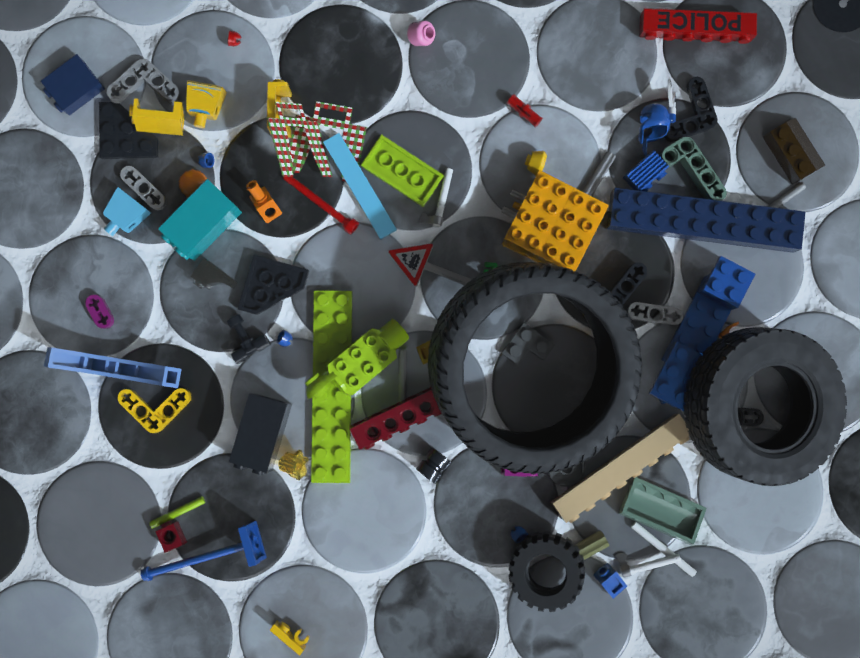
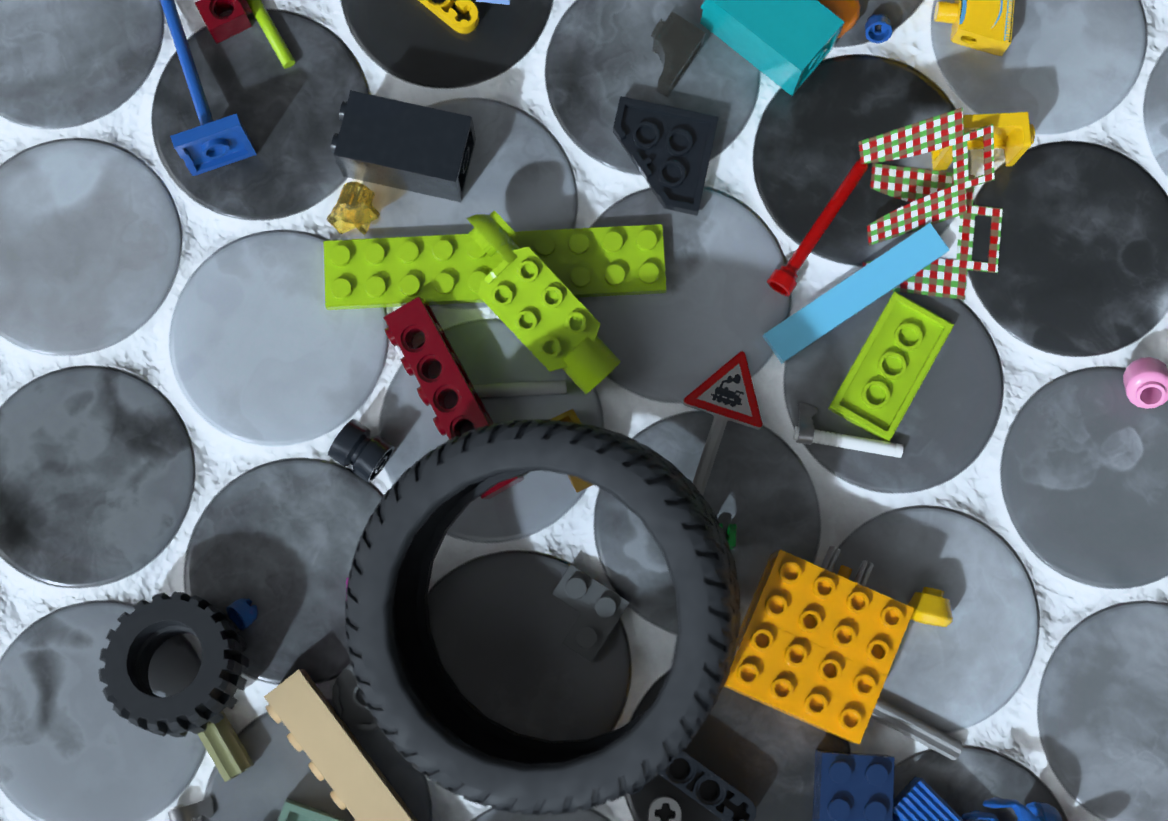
camera: 85 degrees right, 5 degrees down
black bar [227,314,271,364] -> none
red hinge [228,31,242,47] -> none
orange bracket [246,180,282,223] -> none
yellow plate [270,620,310,656] -> none
blue hinge [276,330,293,347] -> none
red pin [507,94,543,128] -> none
blue bracket [593,563,627,599] -> none

